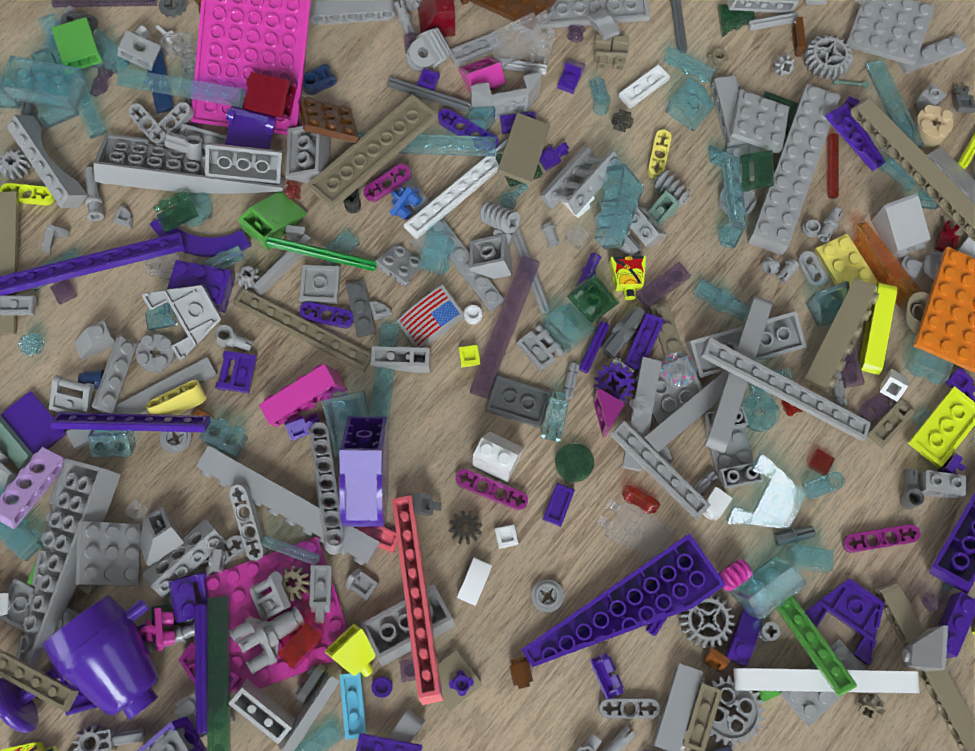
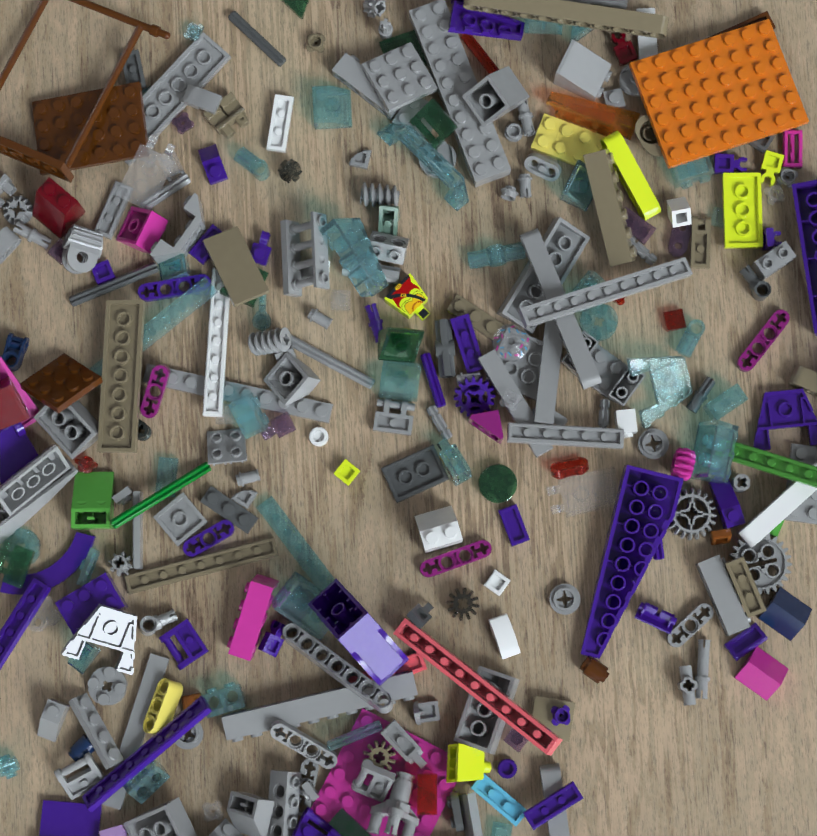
camera: 35 degrees left, 10 degrees up
light grey slope [371,346,432,373] -> none
blue hips [389,186,423,220] -> none
slope [396,285,464,348] -> none
clear purple tile [470,256,540,399] -> none
clear purple plate [636,262,691,309] -> none
light yellow beam [647,130,672,179] -> none
clear light blue plate [663,46,716,84] -> none
none -> light grey pin [235,469,261,487]
none -> clear purple plate [261,411,296,440]
none -> light grey tile [349,150,372,170]
none -> light grey axle [378,18,393,41]
none -> light grey slope [462,66,530,127]
none -> light grey gear [638,428,669,459]

